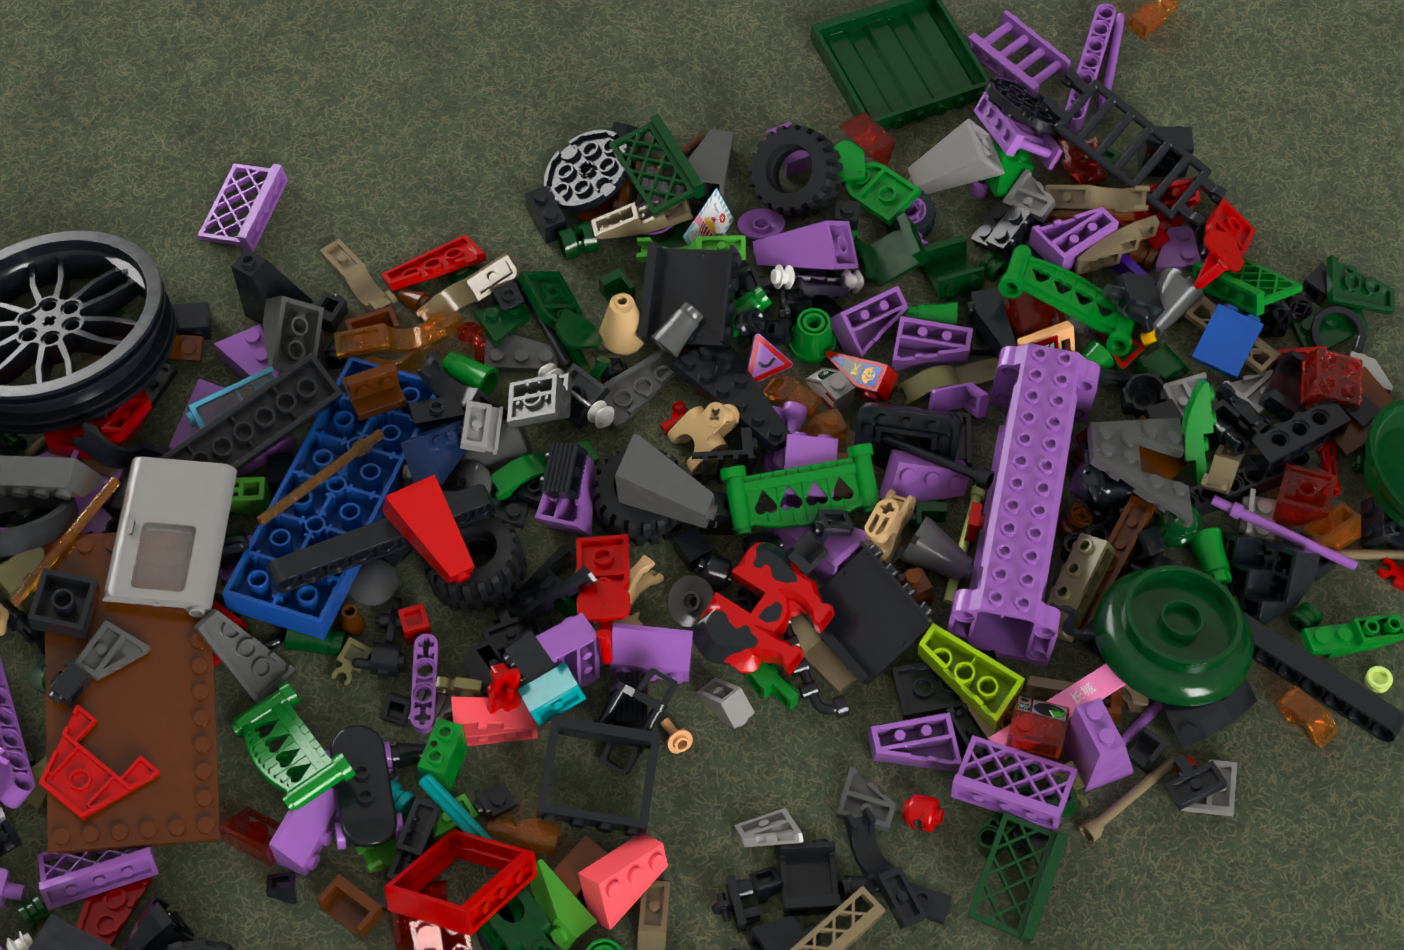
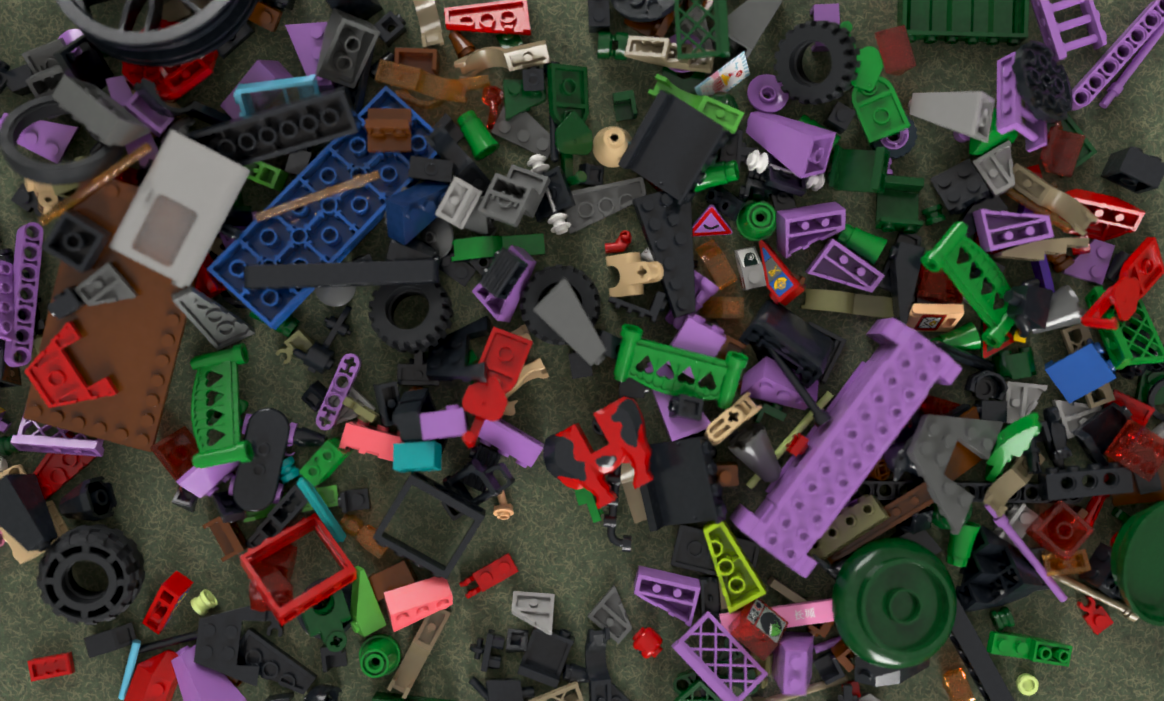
camera: 20 degrees right, 30 degrees up
reddish brown cone [340,604,366,636] -> none
red slope [382,474,475,584] -> none
red panel [398,603,432,646] -> none
red hips [487,663,521,714] -> none
dark grey plant [650,302,703,358] -> none
dark grey dish [668,575,714,627] -> none
black head [694,552,733,590] -> none
light grey slope [696,677,755,729] -> none
black wheel [735,308,766,336] -> none
black panel [786,531,829,575] -> none
medium lavender bracket [928,382,989,418] -> none
black bar [1039,68,1227,231] -> none
none -> black plate [213,491,245,523]
none -> red hinge [459,553,519,599]
none -> reddish brown panel [830,639,855,672]

